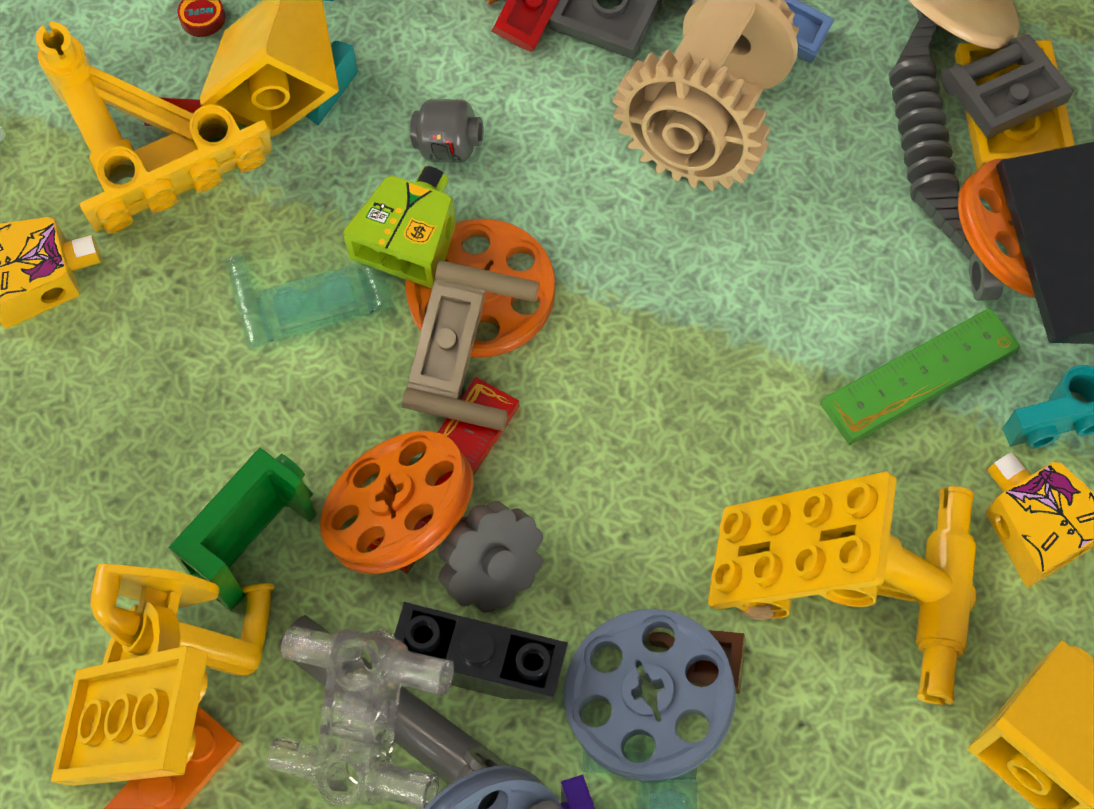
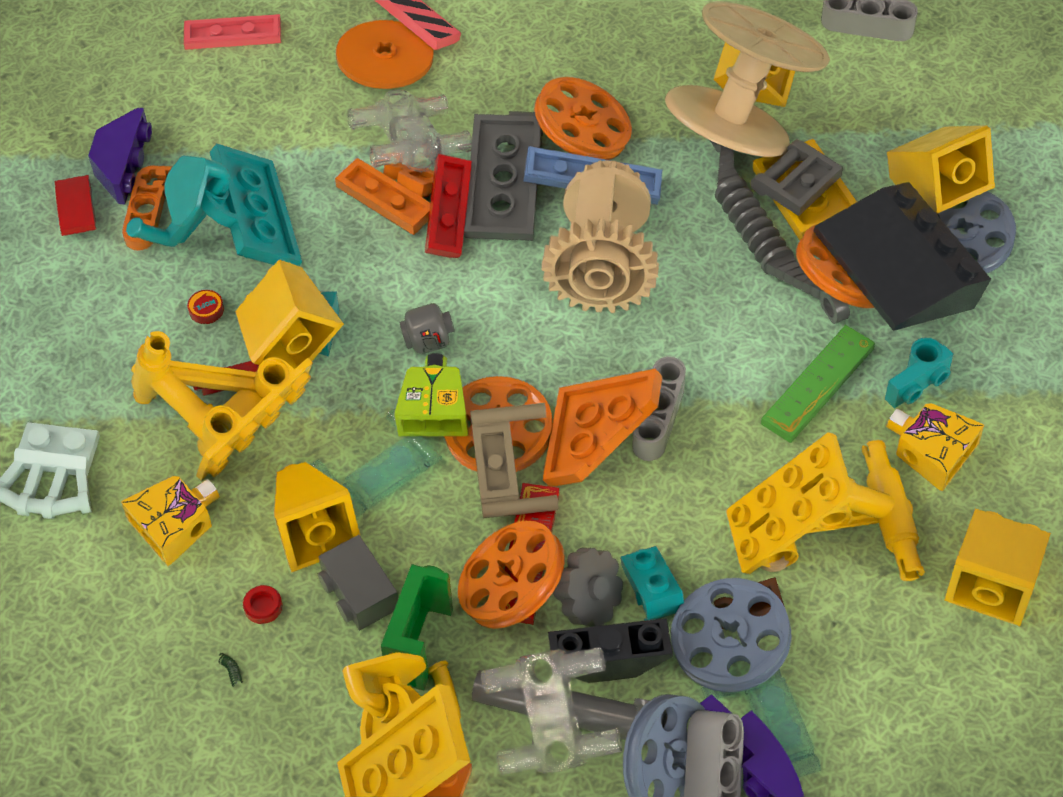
camera: 20 degrees left, 10 degrees down
none -> dark green leg [218,653,243,687]
none -> red tile [243,585,283,624]
none -> yellow slope [274,462,360,573]
none -> dark grey brick [317,535,398,631]
none -> orange plate [542,368,662,487]
none -> teal plate [620,546,684,621]
none -> light grey beam [632,356,686,461]

